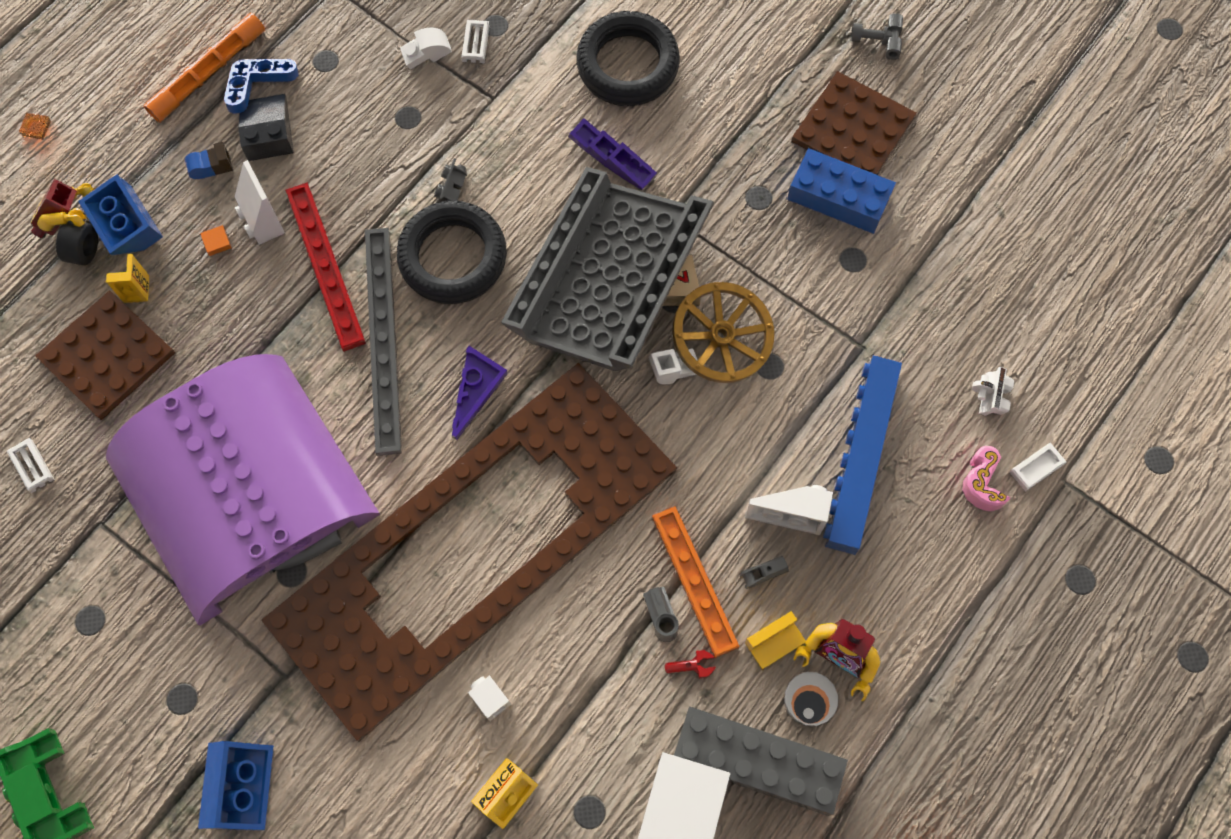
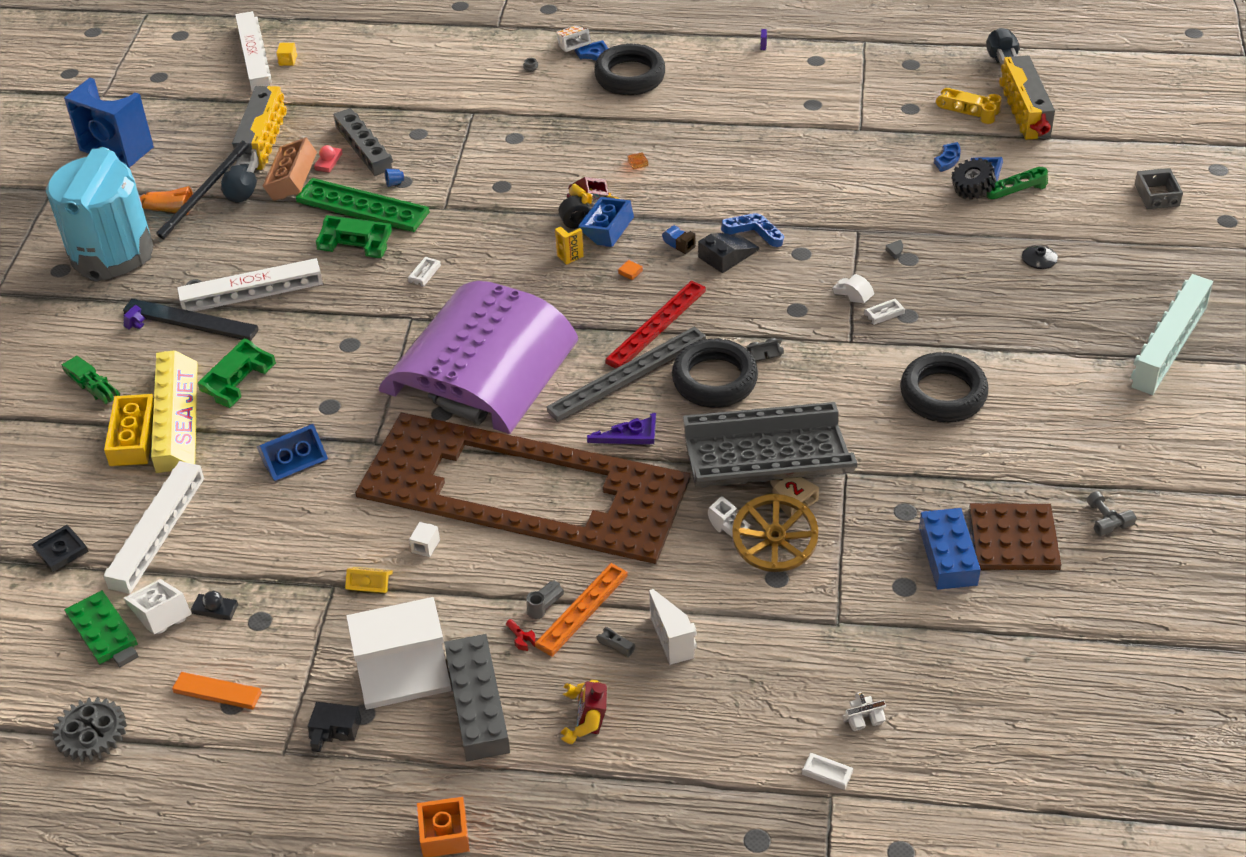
camera: 60 degrees right, 25 degrees down
reddish brown plate [35,290,175,420] -> none
orange piece [143,13,265,123] -> none
white slope [235,160,285,245] -> none
dark purple slope [568,118,657,190] -> none
yellow panel [745,611,806,670] -> none
tile [784,672,838,727] -> none
blue brick [823,355,902,555] -> none
bright pink animal [962,446,1010,511] -> none

